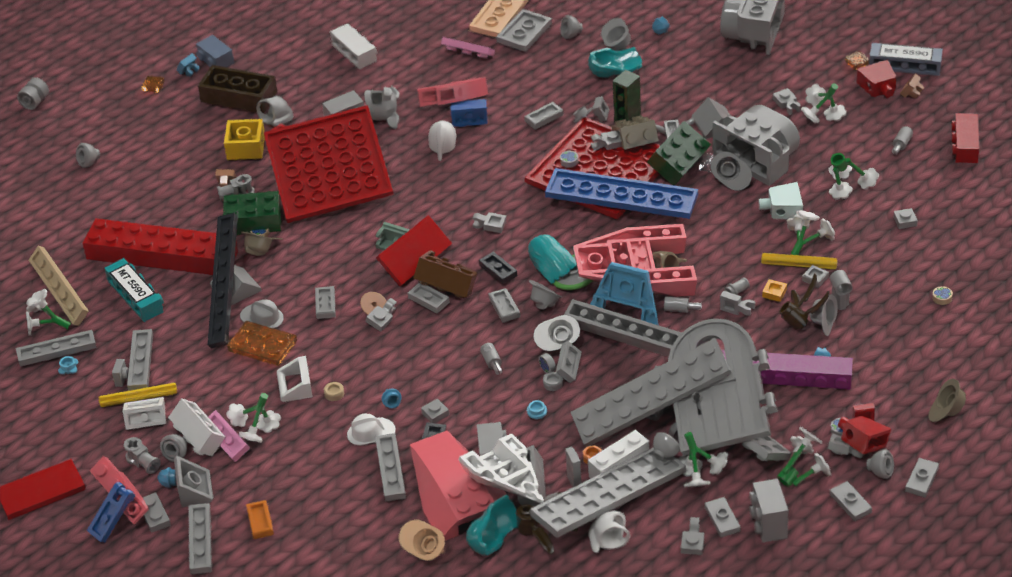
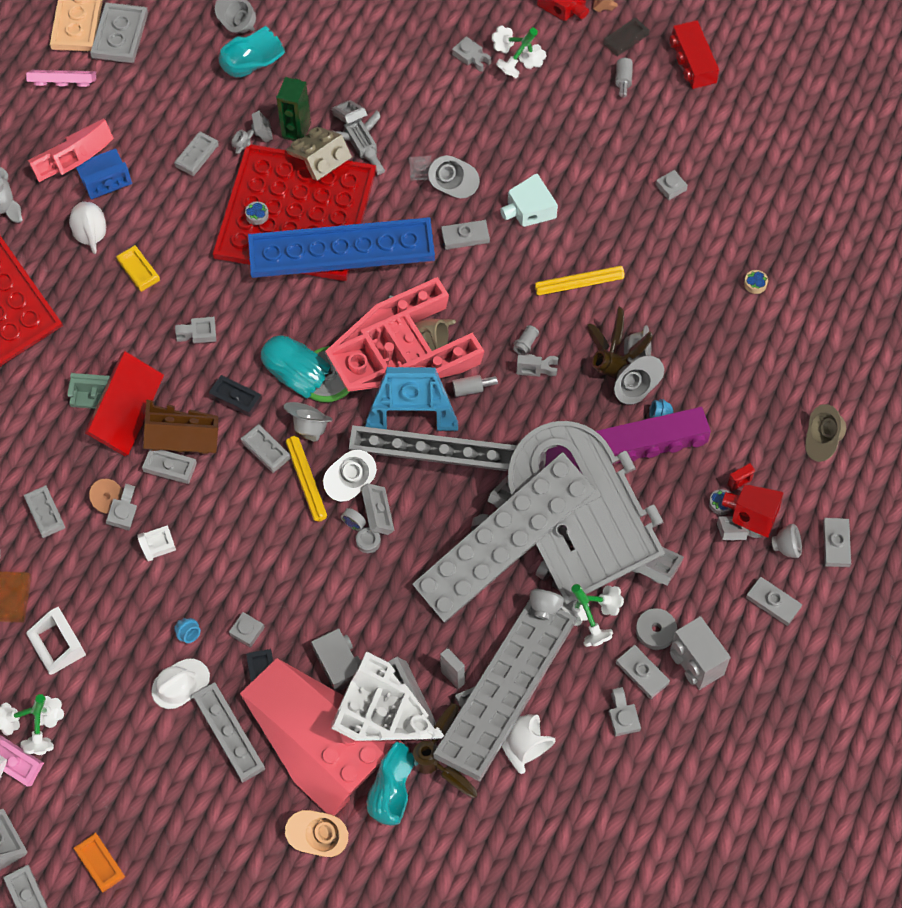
camera: 25 degrees left, 20 degrees up
tan tile [324,382,344,401] -> none
light grey piece [480,343,502,375] -> none
medium azure plate [527,400,547,419] -> none
light grey brick [560,15,583,39] -> none
orange tile [583,445,602,464] -> none
white brick [588,430,649,478] -> none
light grey plate [591,130,622,150] -> none
brick [647,121,712,186] -> none
light grey slope [692,97,730,139] -> none
light grey brick [713,105,800,186] -> none
light orange plate [762,279,787,302] -> none
plant [777,427,831,487] -> none
white plant [787,210,835,255] -> none
light grey tile [802,265,829,288] -> none
white plant [829,153,879,200] -> none
light grey piece [830,270,853,310] -> none
none -> yellow tile [116,245,160,292]
none -> white tile [138,525,176,561]
none -> yellow axle [286,436,327,522]
none -> light grey plate [332,100,367,124]
none -> light grey plate [441,220,490,250]
none -> clear smoke tile [603,17,650,57]
none -> light grey piece [614,356,664,404]
none -> light grey piece [636,608,677,650]

